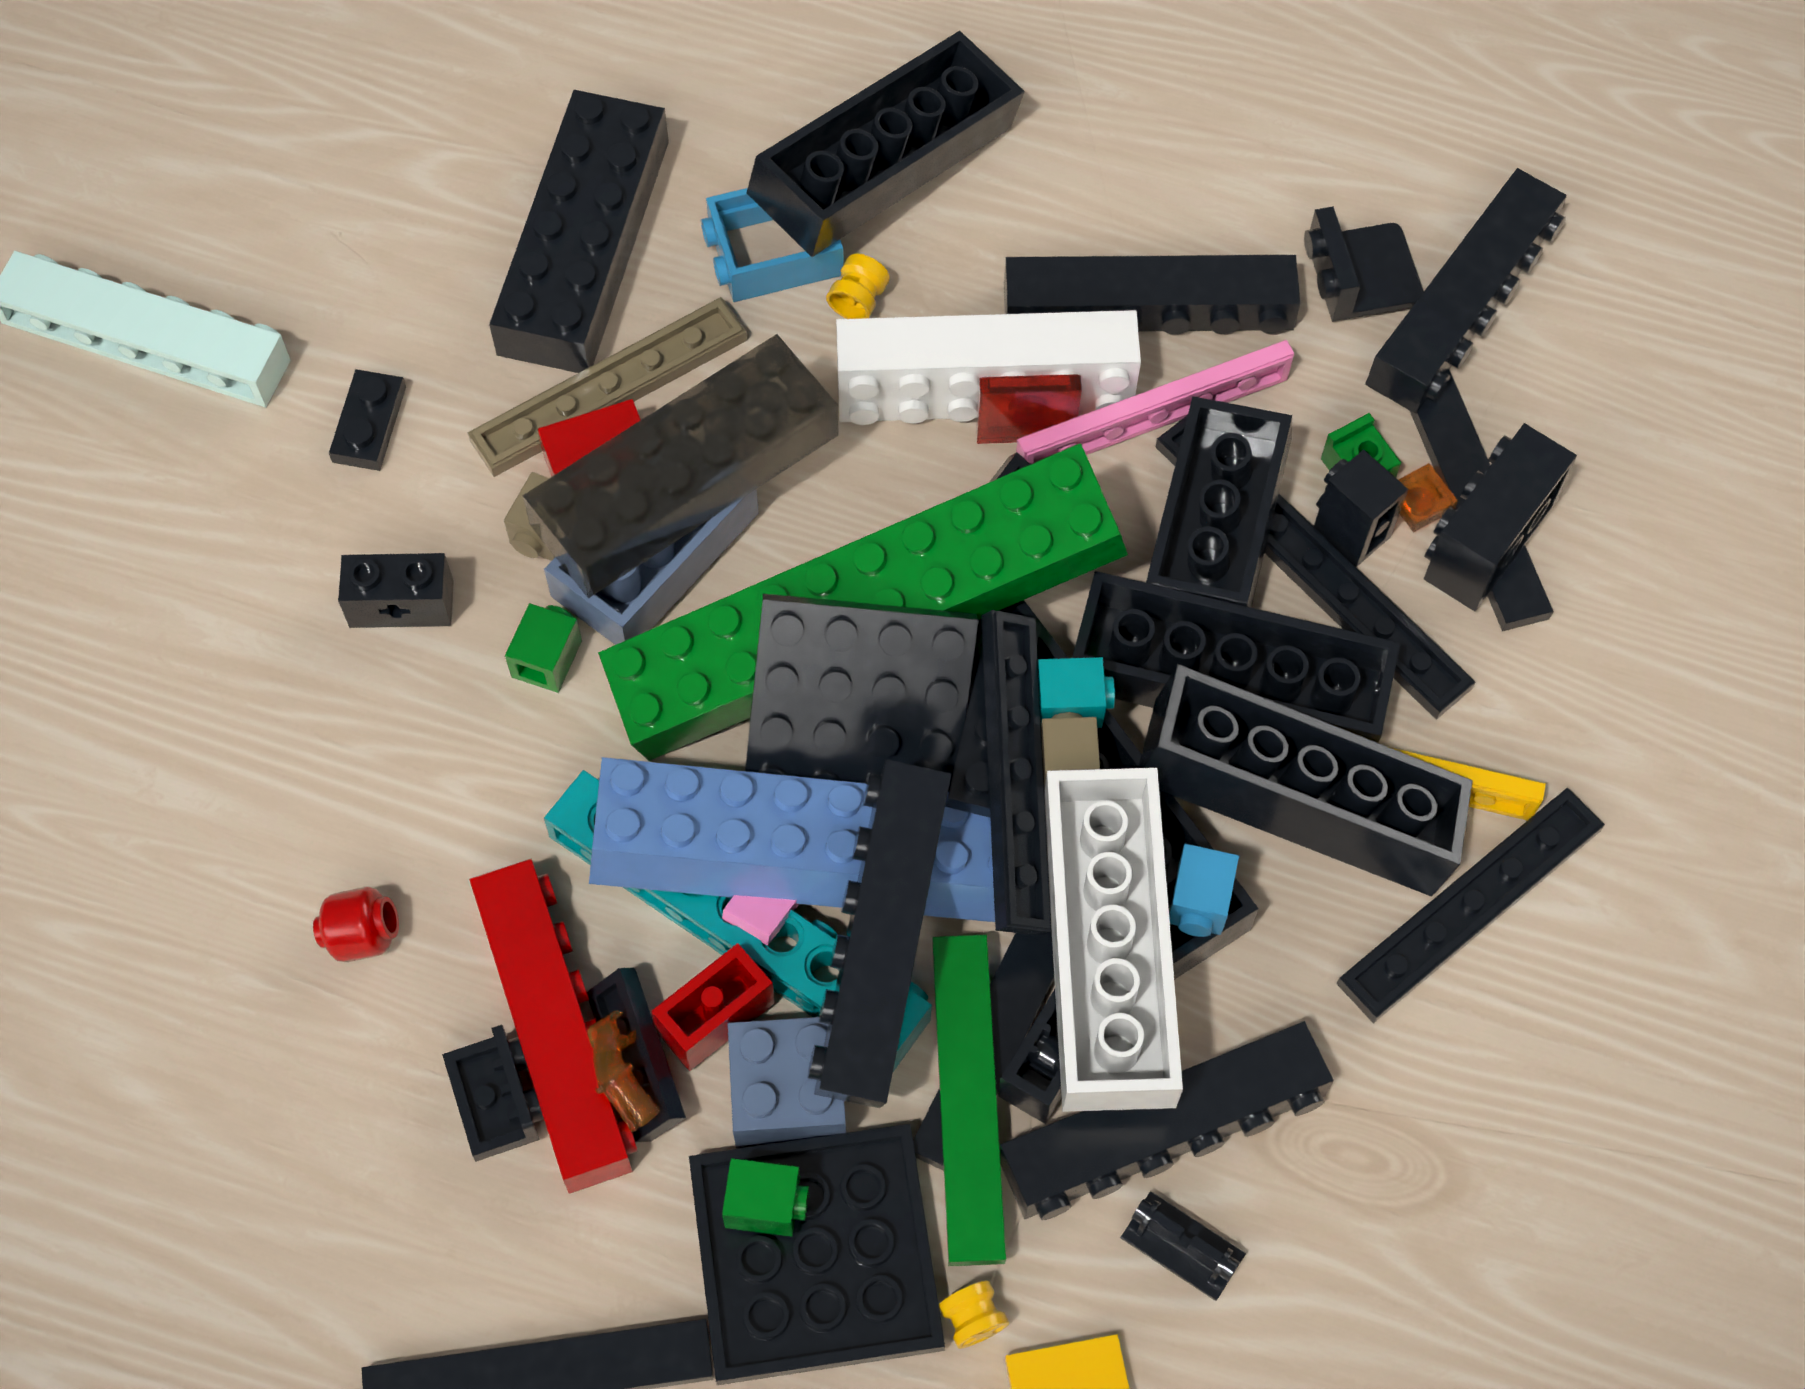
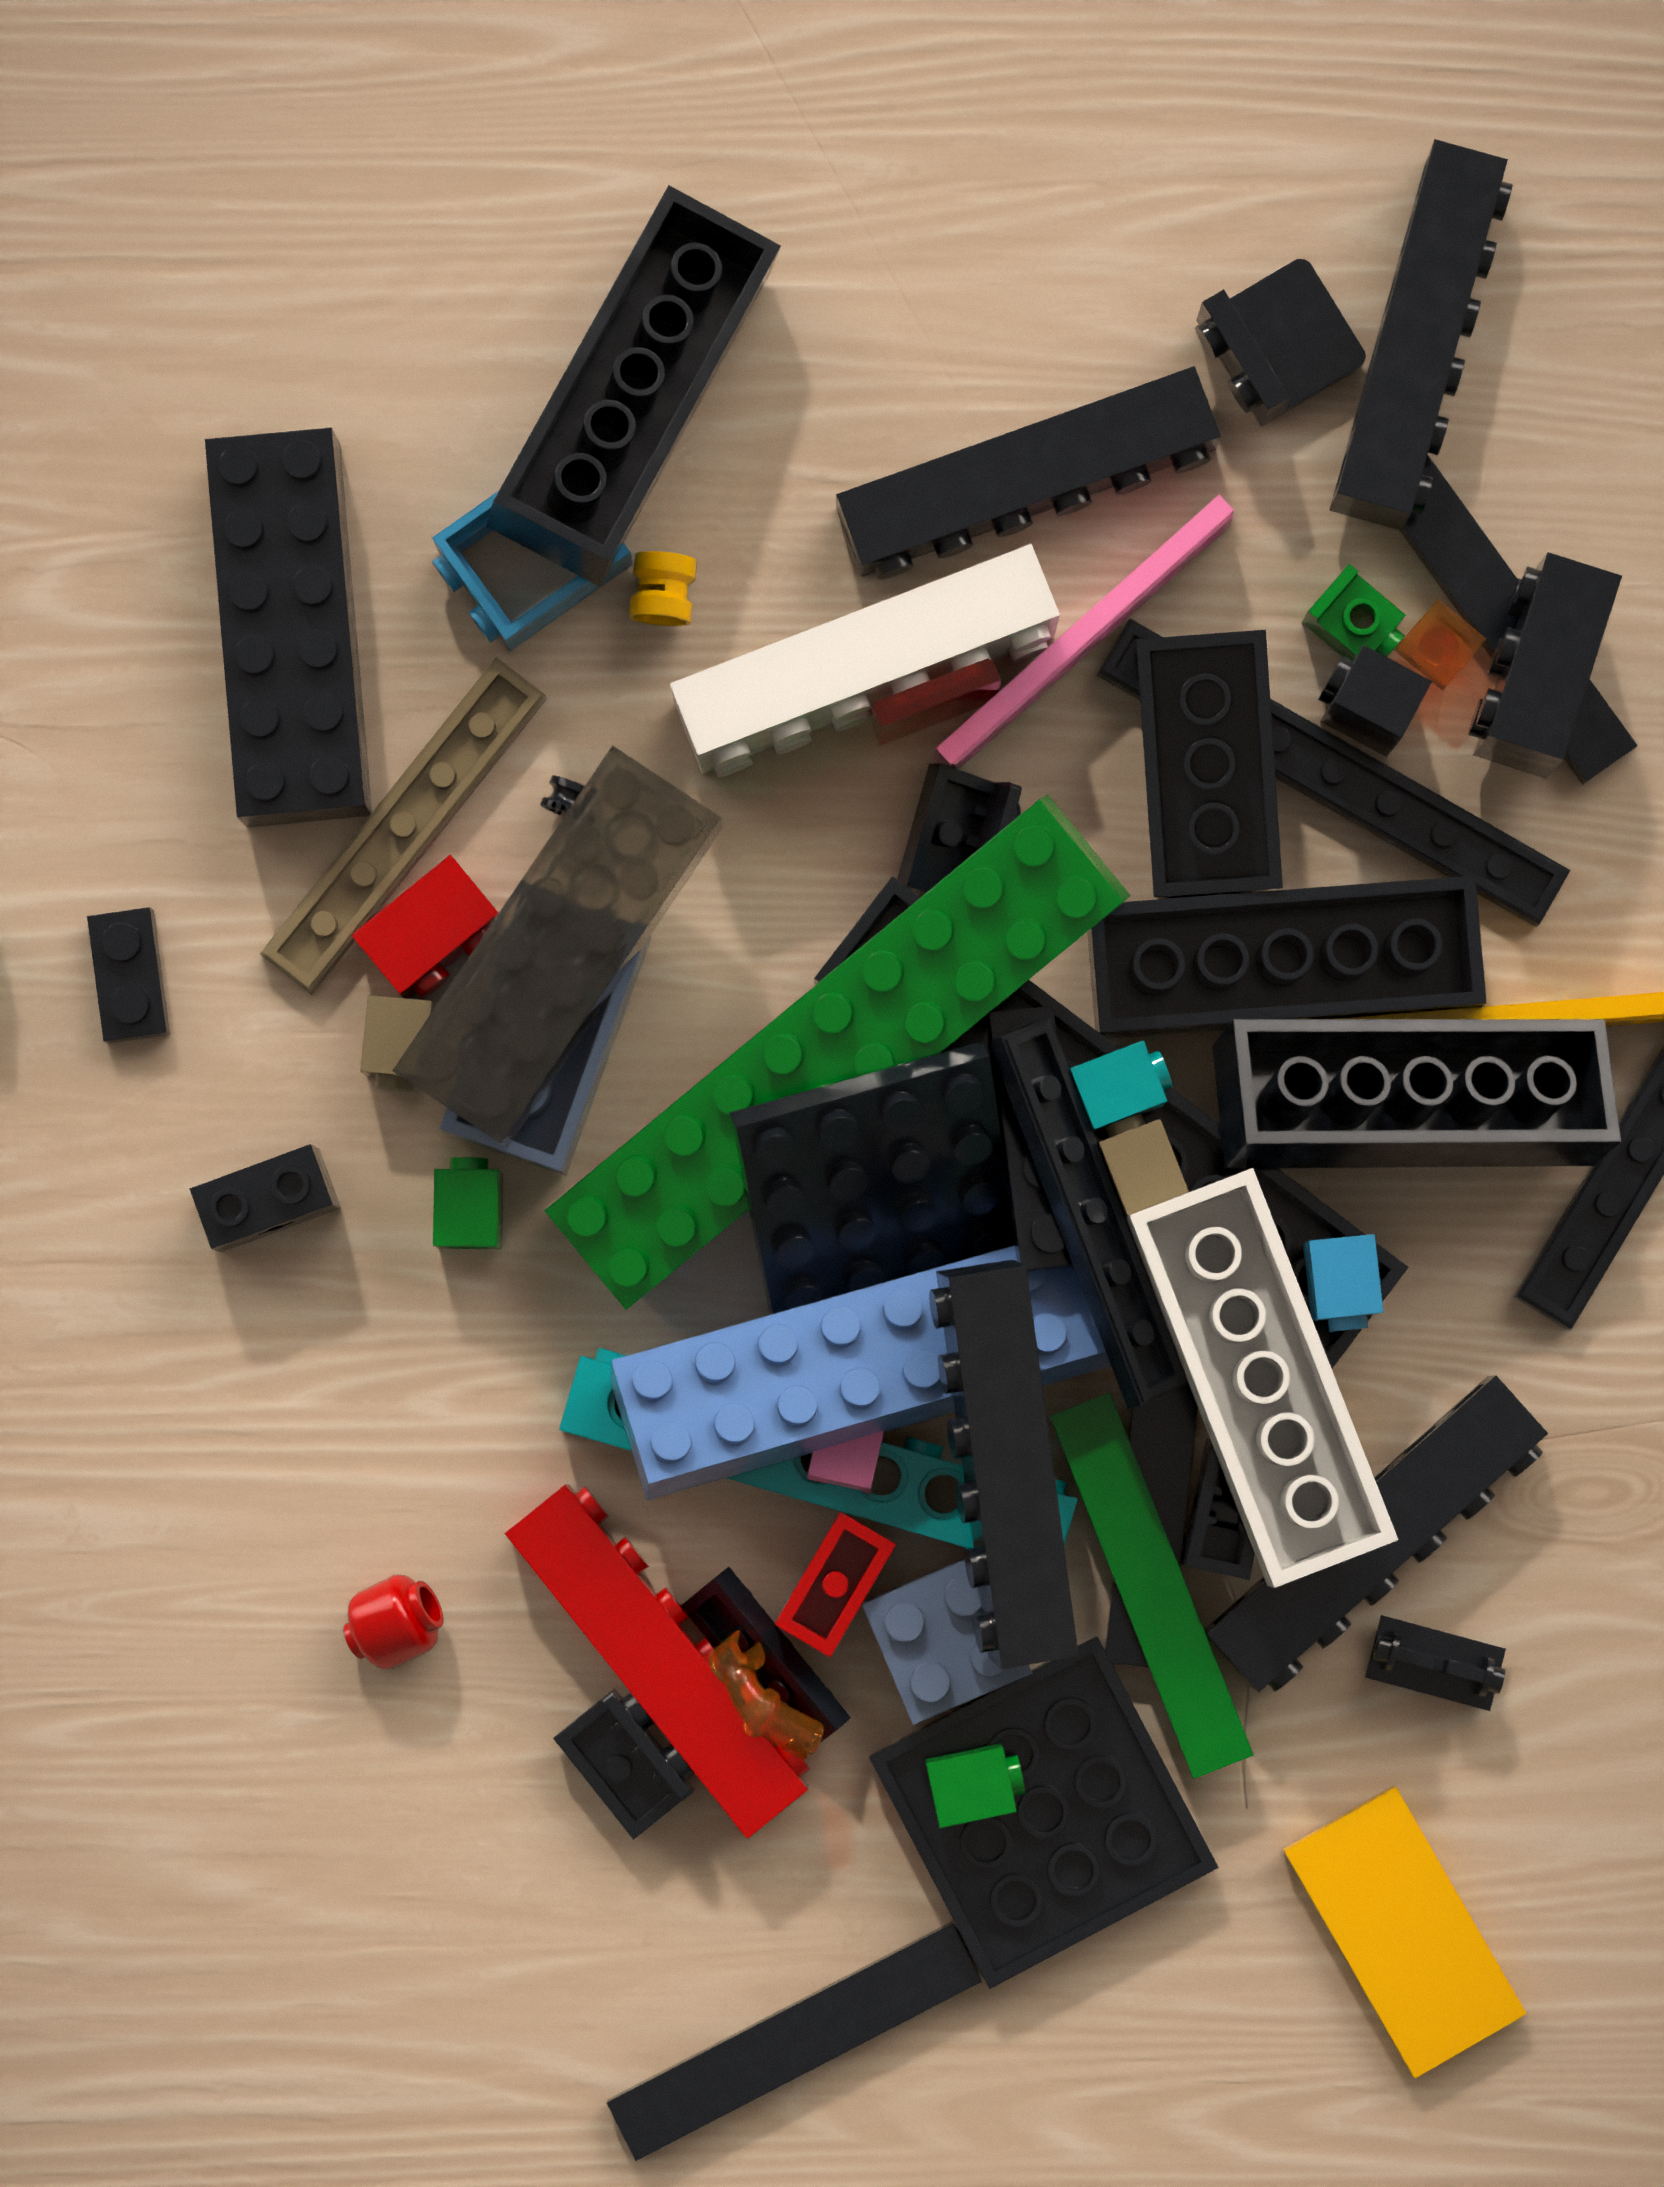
camera: 15 degrees left, 20 degrees up
yellow wheel [939,1280,1009,1349] -> none

